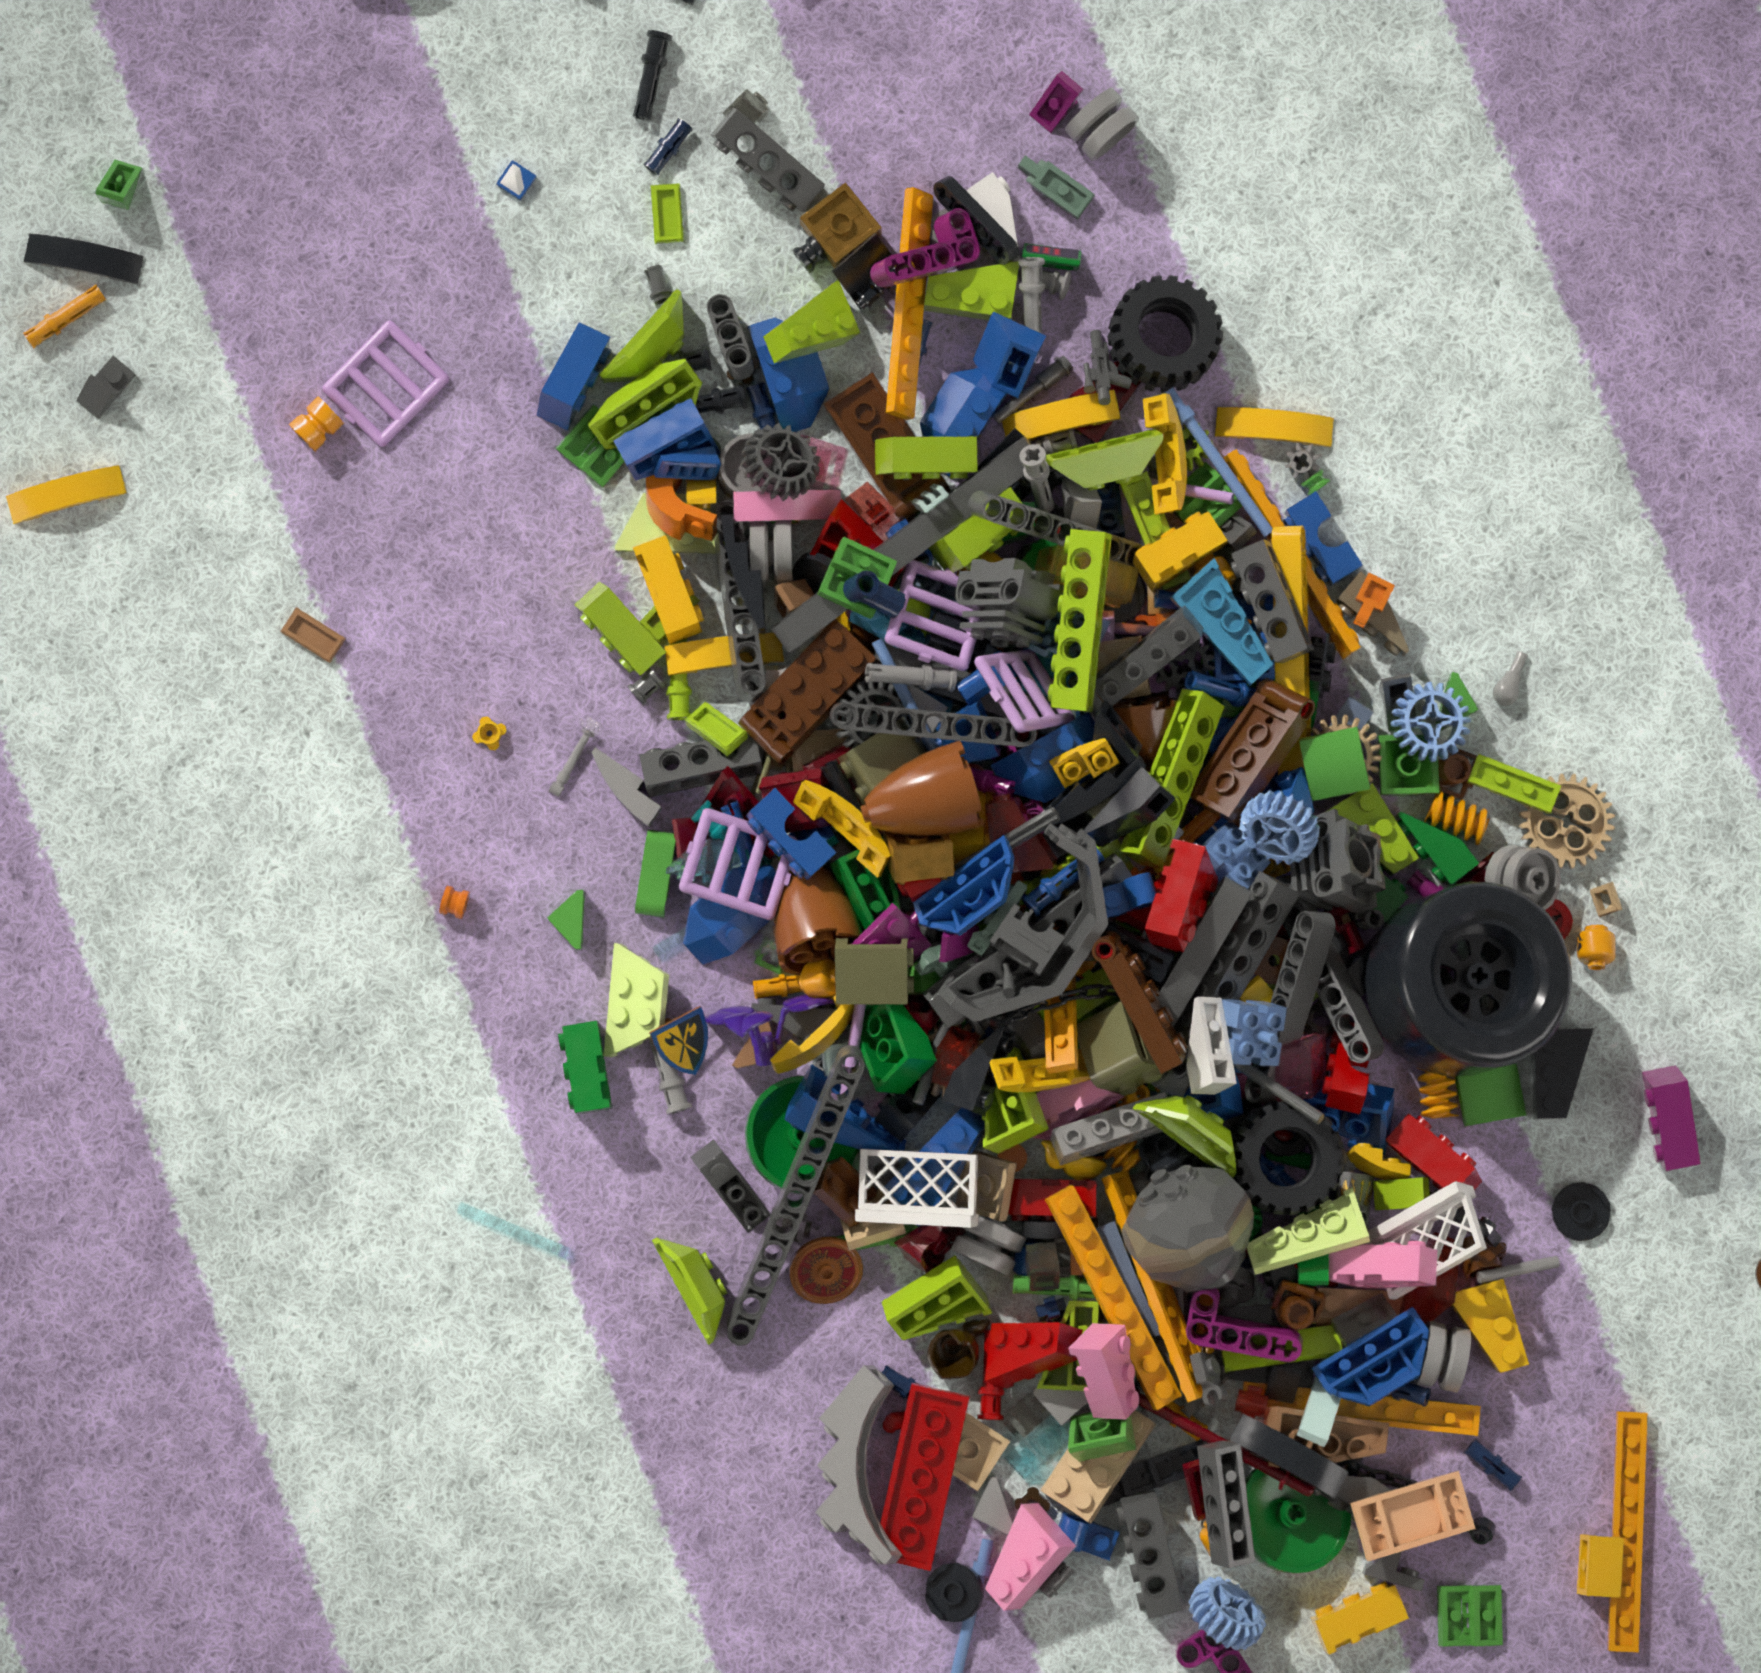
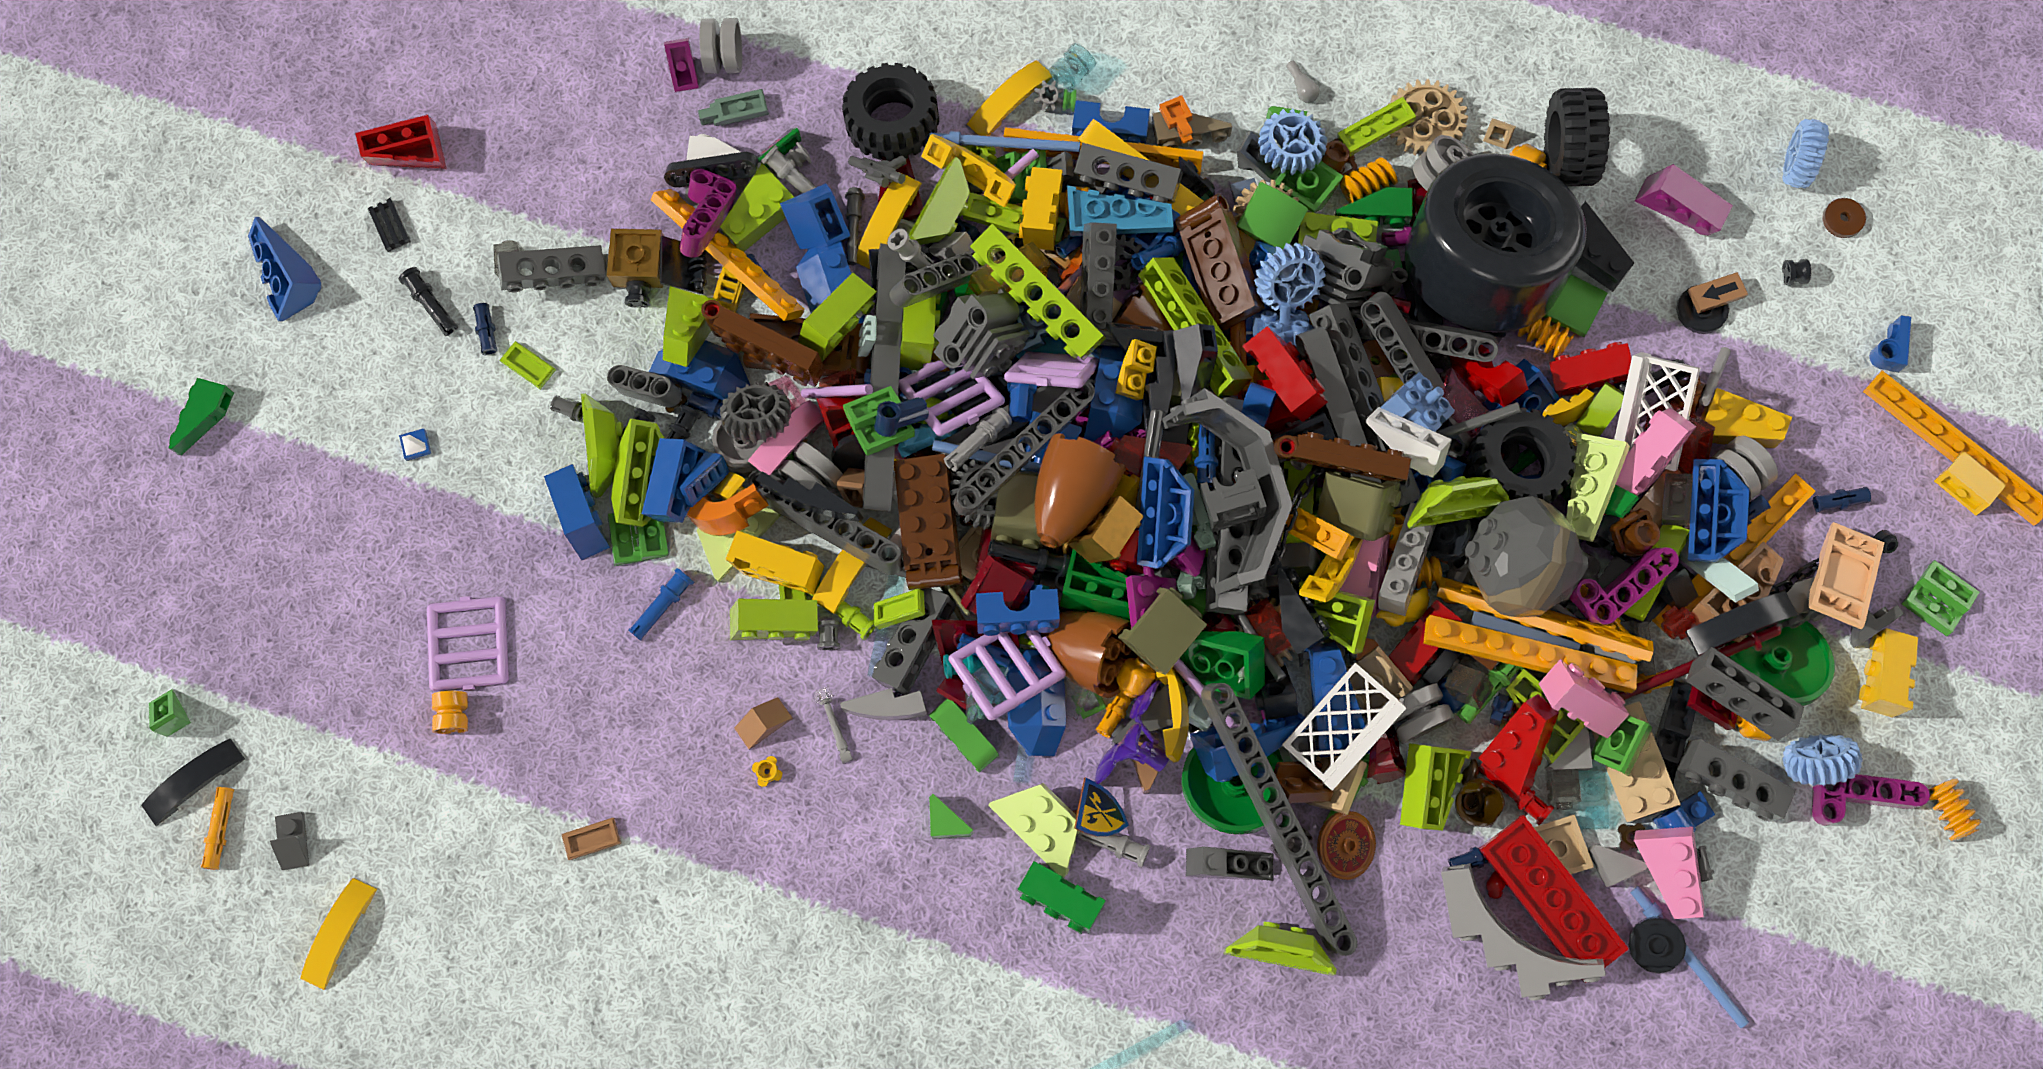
camera: 45 degrees left, 10 degrees down
orange wheel [439,885,470,920] -> none
yellow slope [793,780,891,878] -> none
dark grey bar [996,963,1025,998] -> none
dark grey plate [1190,1352,1228,1406] -> none
none -> blue pin [628,568,695,641]
none -> reddish brown hinge [701,300,825,387]
none -> yellow slope [712,266,746,312]
none -> medium nougat slope [734,697,793,750]
none -> lavender bar [801,384,873,398]
none -> clear light blue bar [867,575,899,677]
none -> clear light blue wheel [1050,43,1096,91]
none -> black tyre [1544,88,1610,187]
none -> medium nougat tile [1688,272,1748,313]
none -> black wheel [1782,259,1811,285]
none -> blue plate [1869,315,1911,373]

